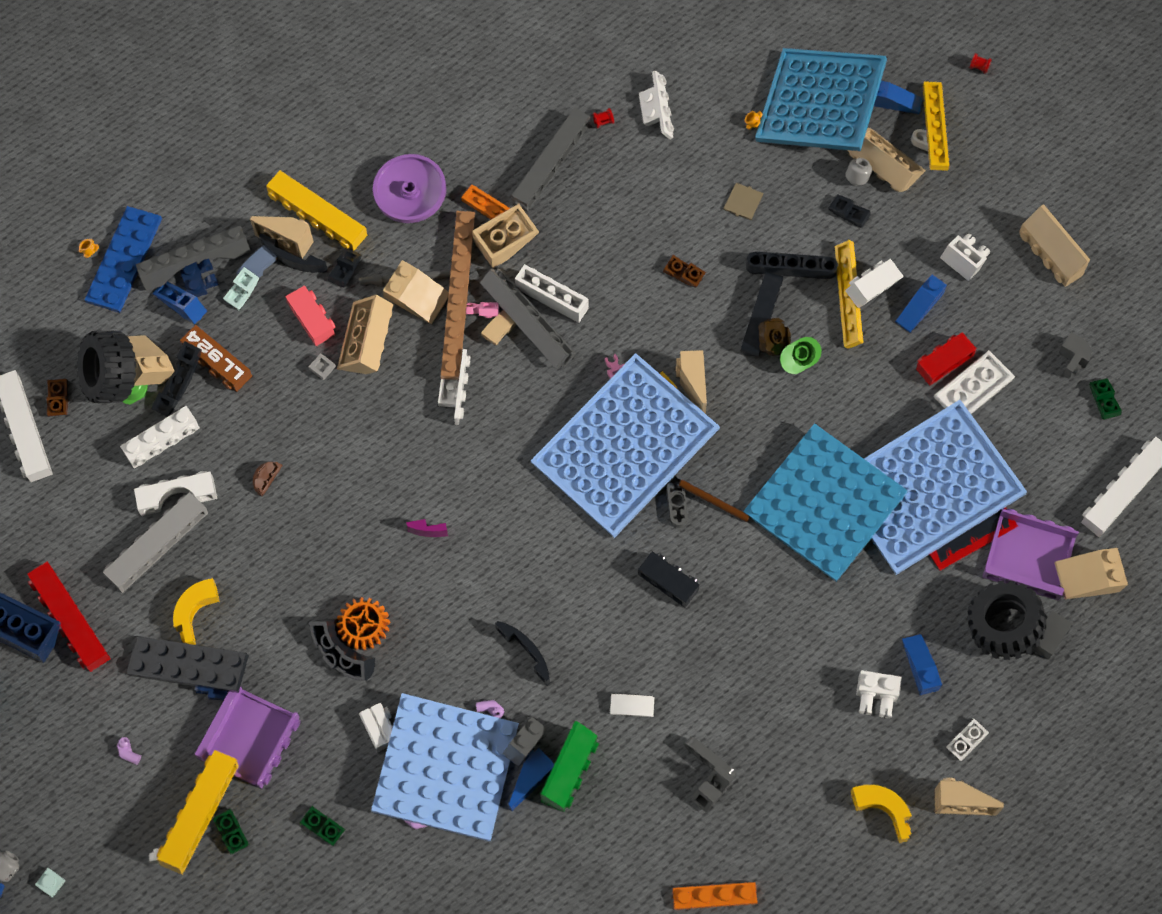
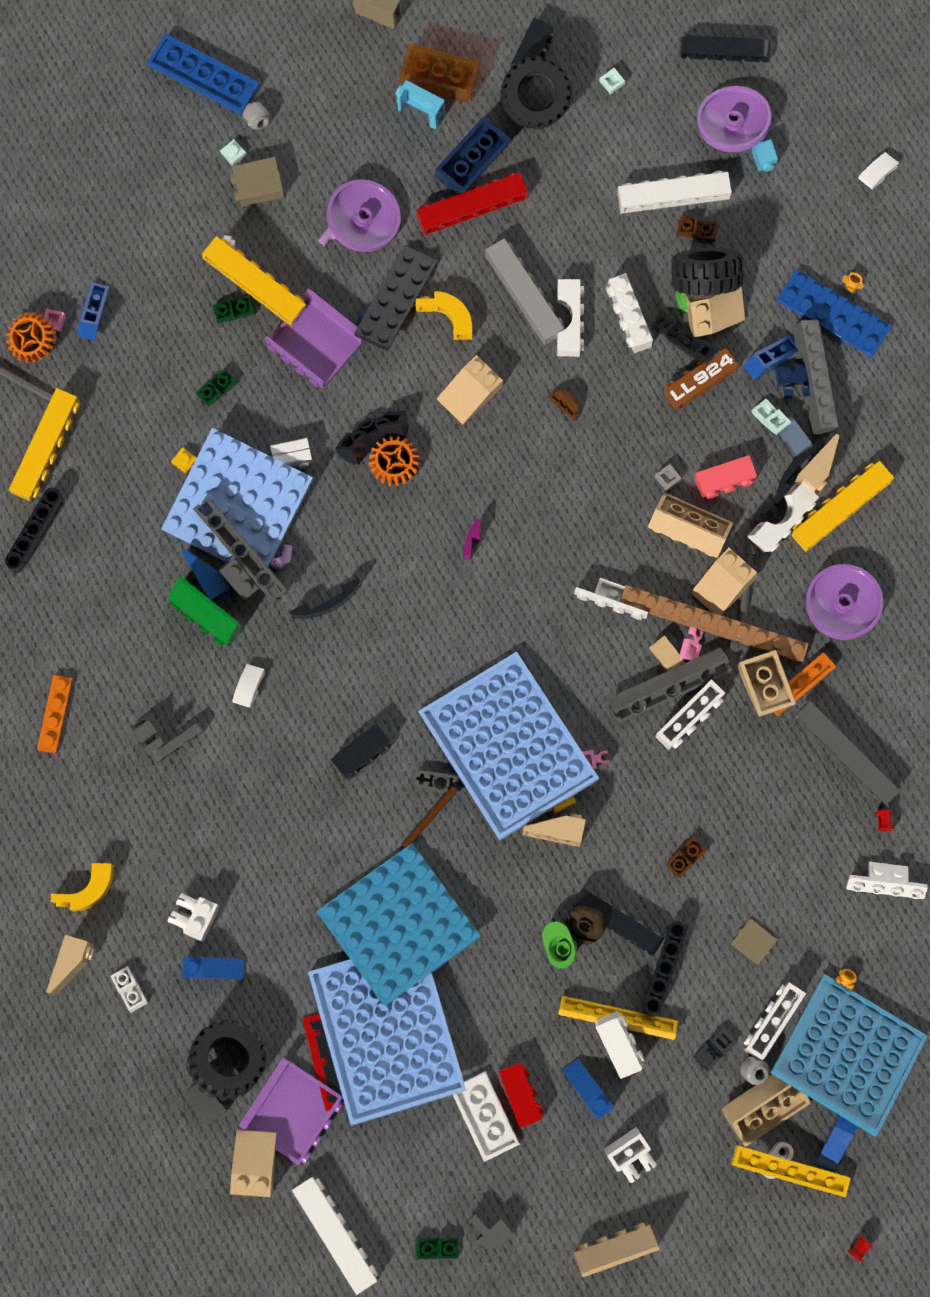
camera: 105 degrees right, 10 degrees up
none -> yellow plate [171,447,197,474]
none -> dark grey piece [193,497,289,604]
none -> dark tan brick [230,157,284,207]
none -> medium lavender dish [326,180,401,252]
none -> tan slope [437,355,503,425]
none -> white brick [743,982,806,1060]
none -> white arch [747,481,819,552]

